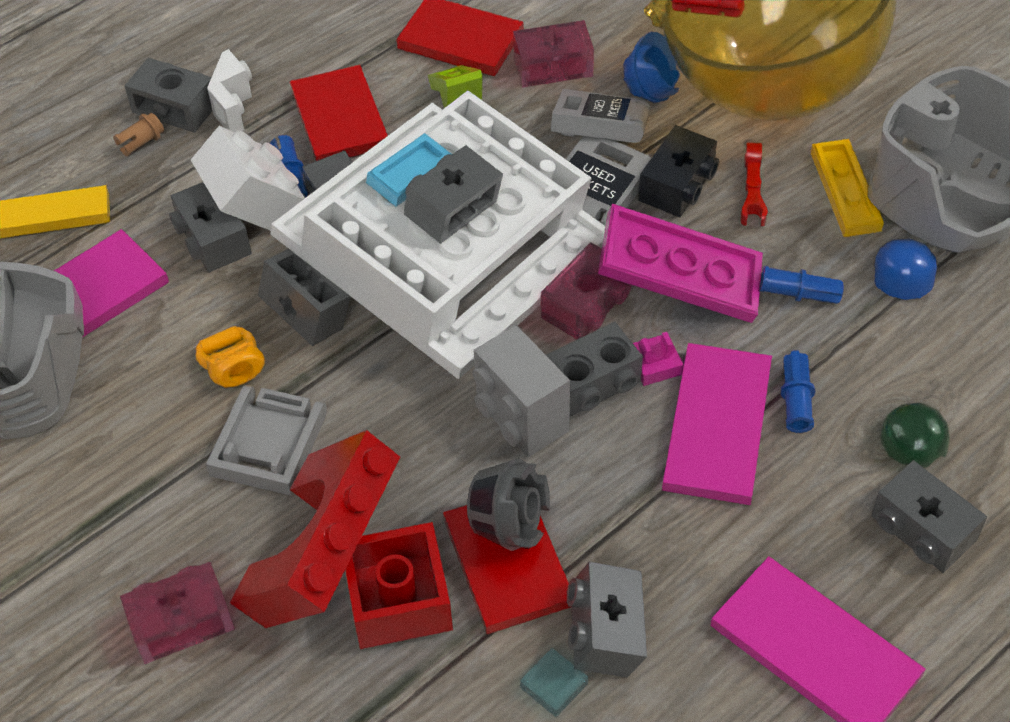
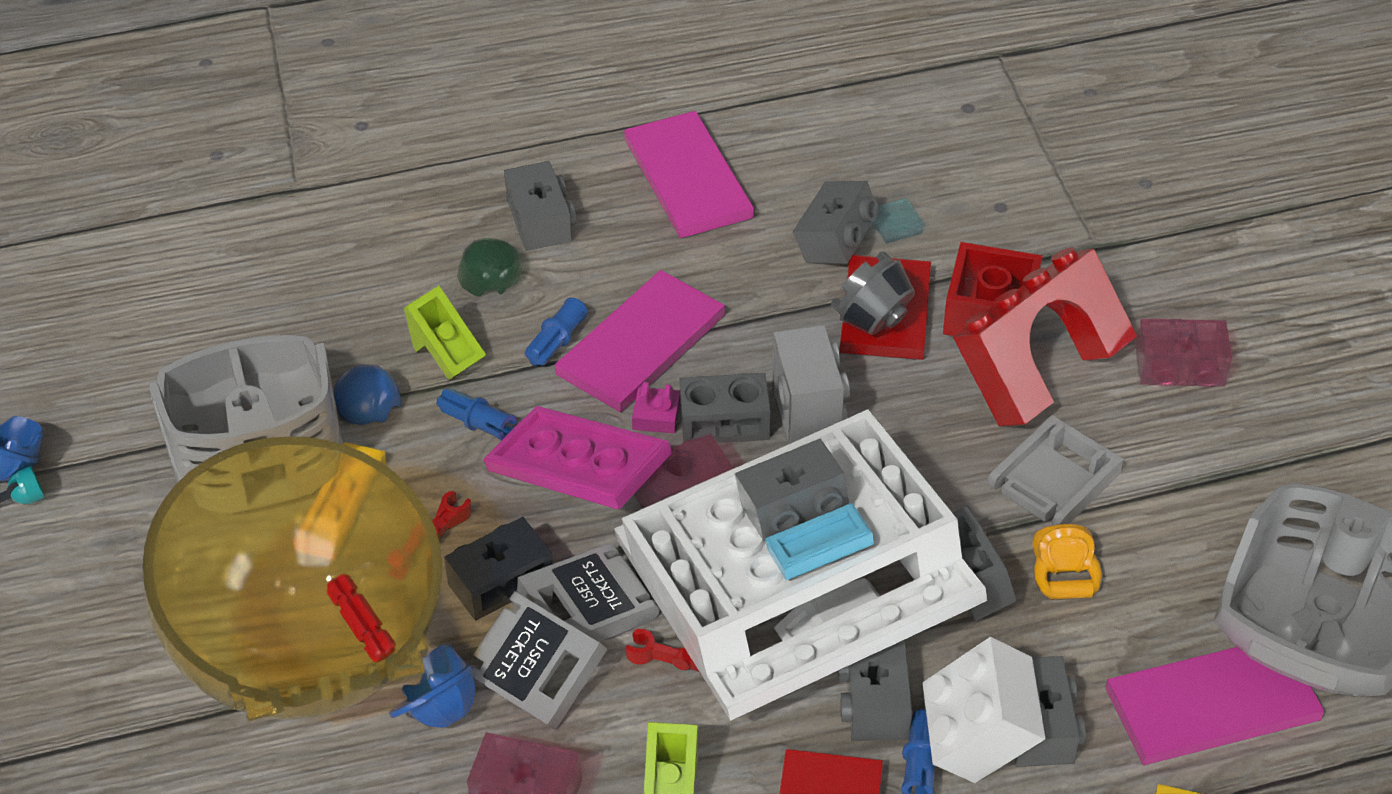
camera: 155 degrees left, 5 degrees down
none -> lime slope [404,285,486,380]

